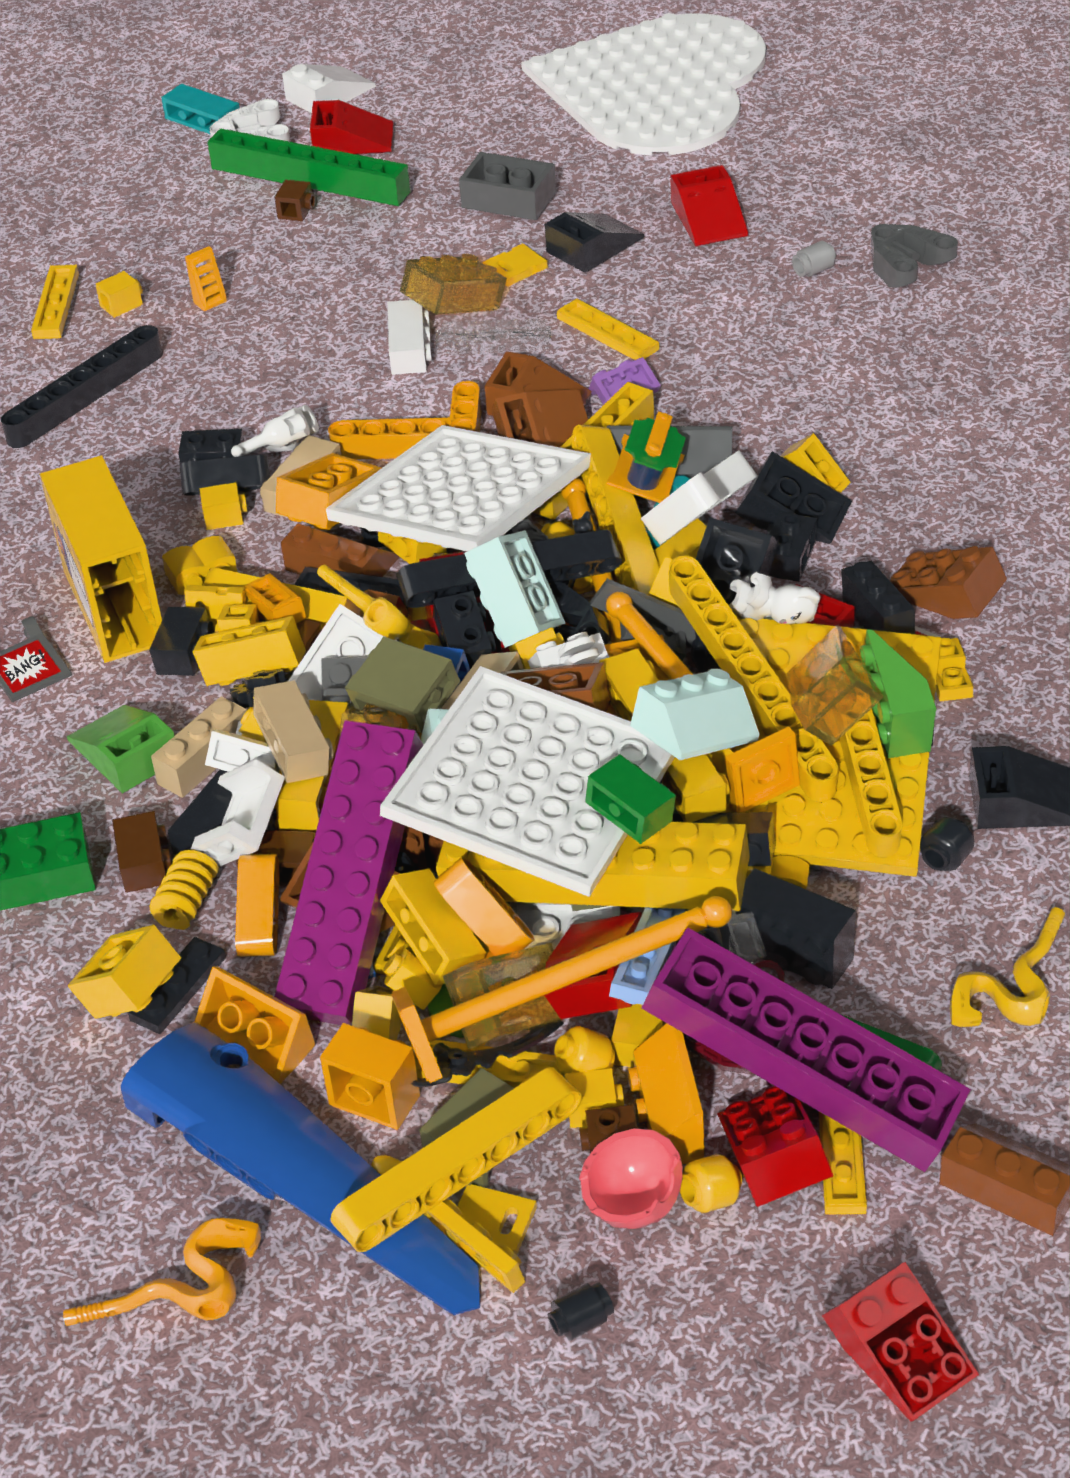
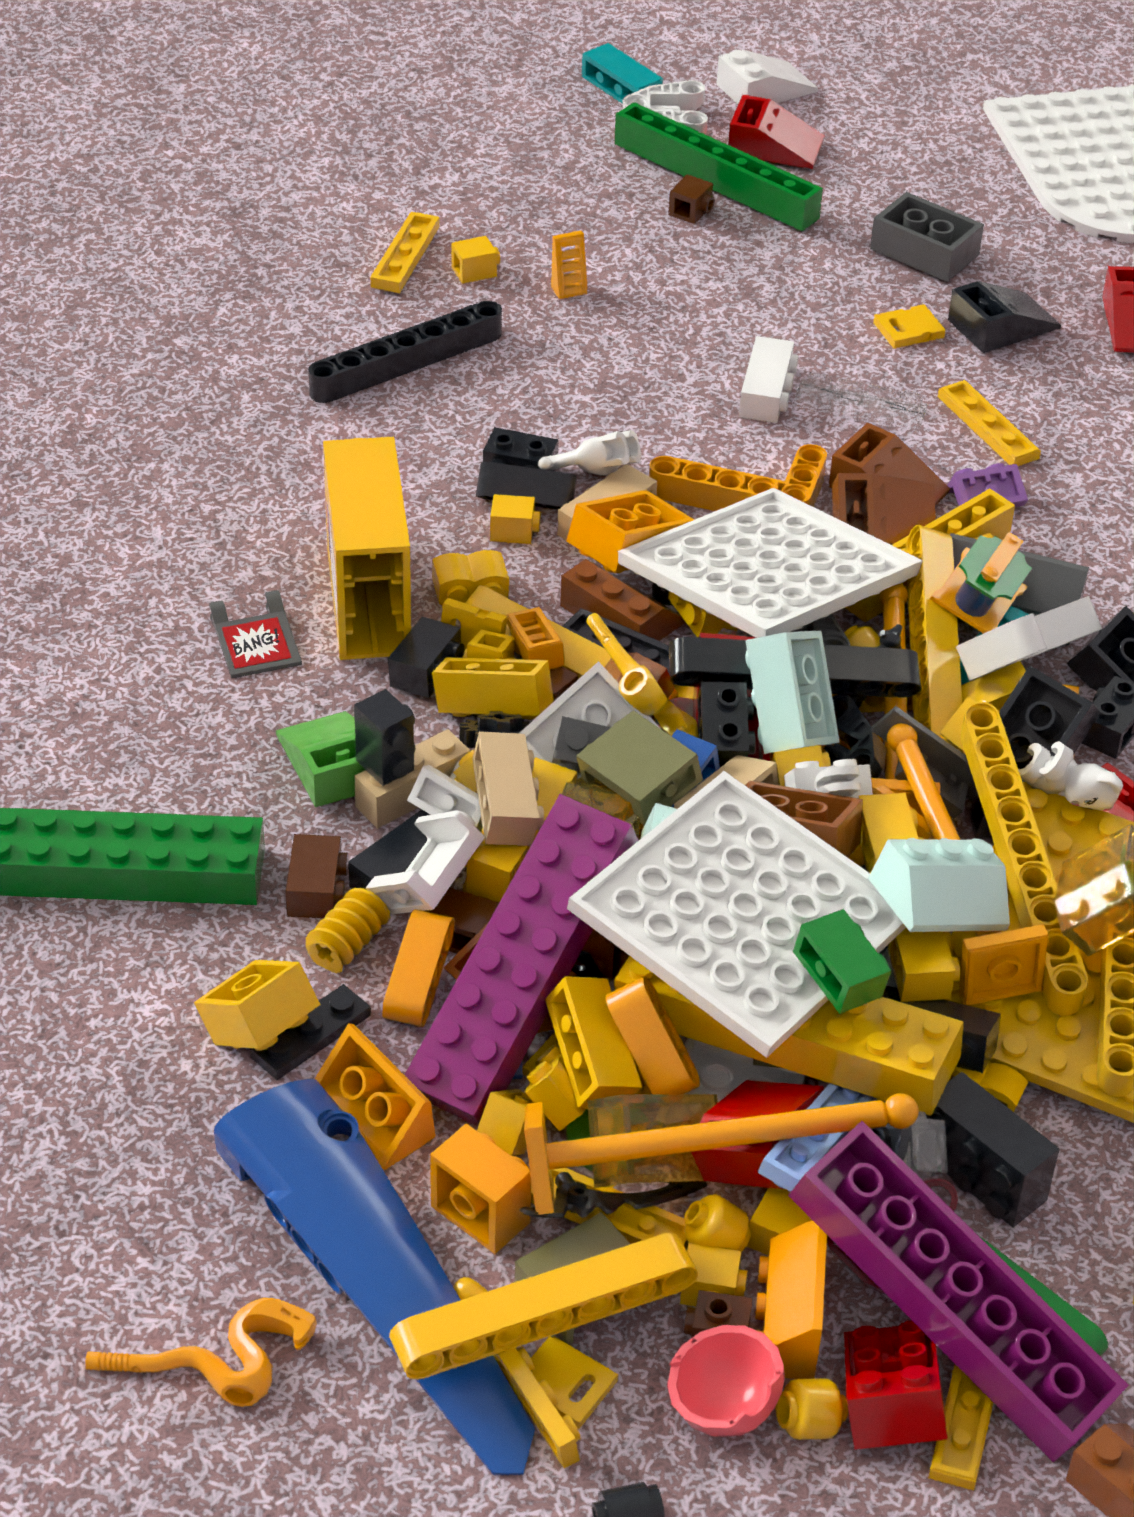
camera: 10 degrees right, 0 degrees up
clear yellow brick [400,254,507,315] -> none
none -> black brick [354,689,416,786]

